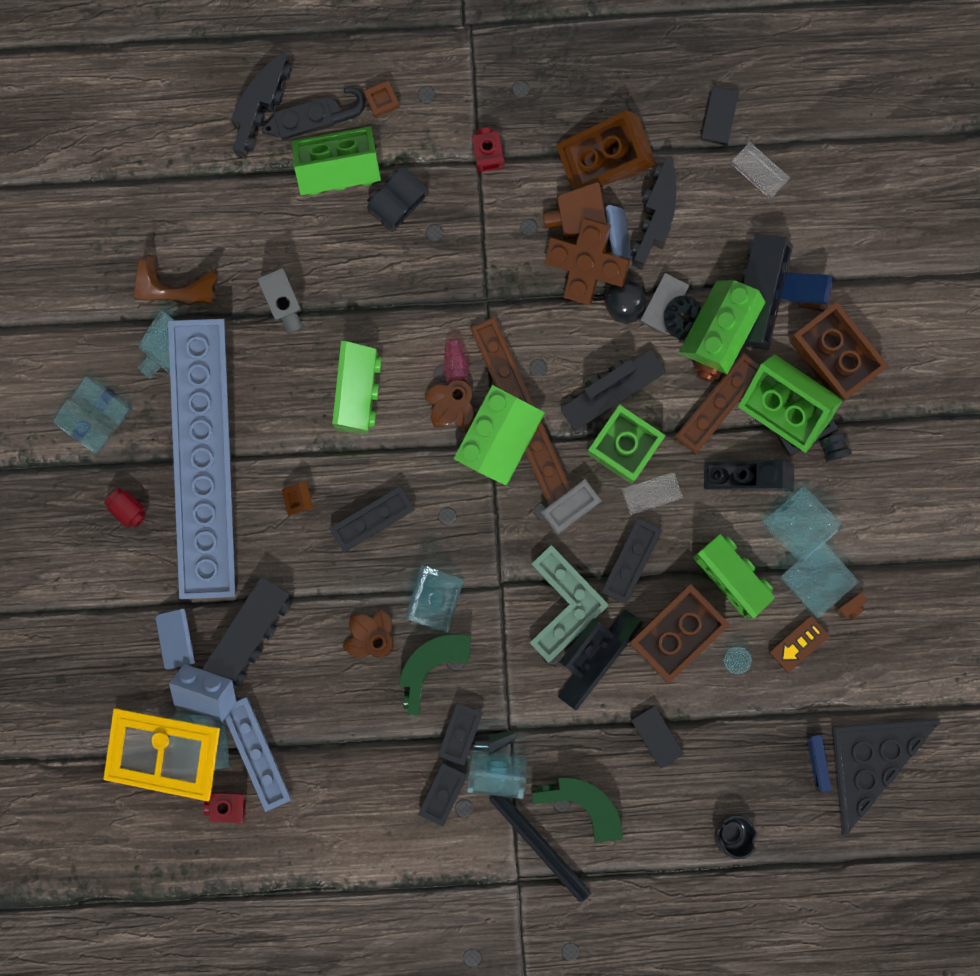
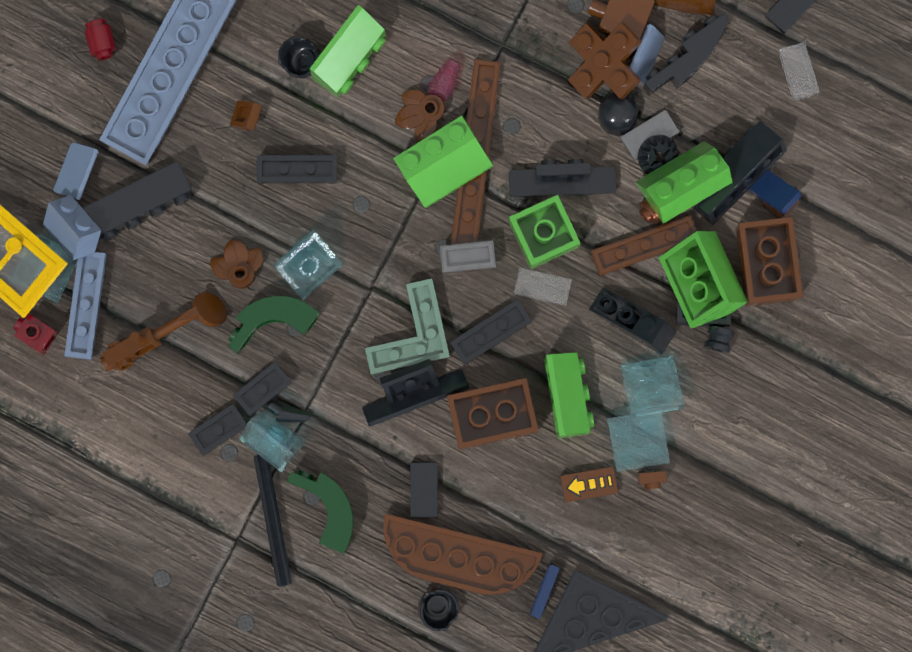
camera: 30 degrees right, 0 degrees up
clear light blue plate [724,647,752,674] -> none
none -> reddish brown piece [100,292,227,371]
none -> black hair [278,36,320,79]
none -> reddish brown plate [383,514,543,595]

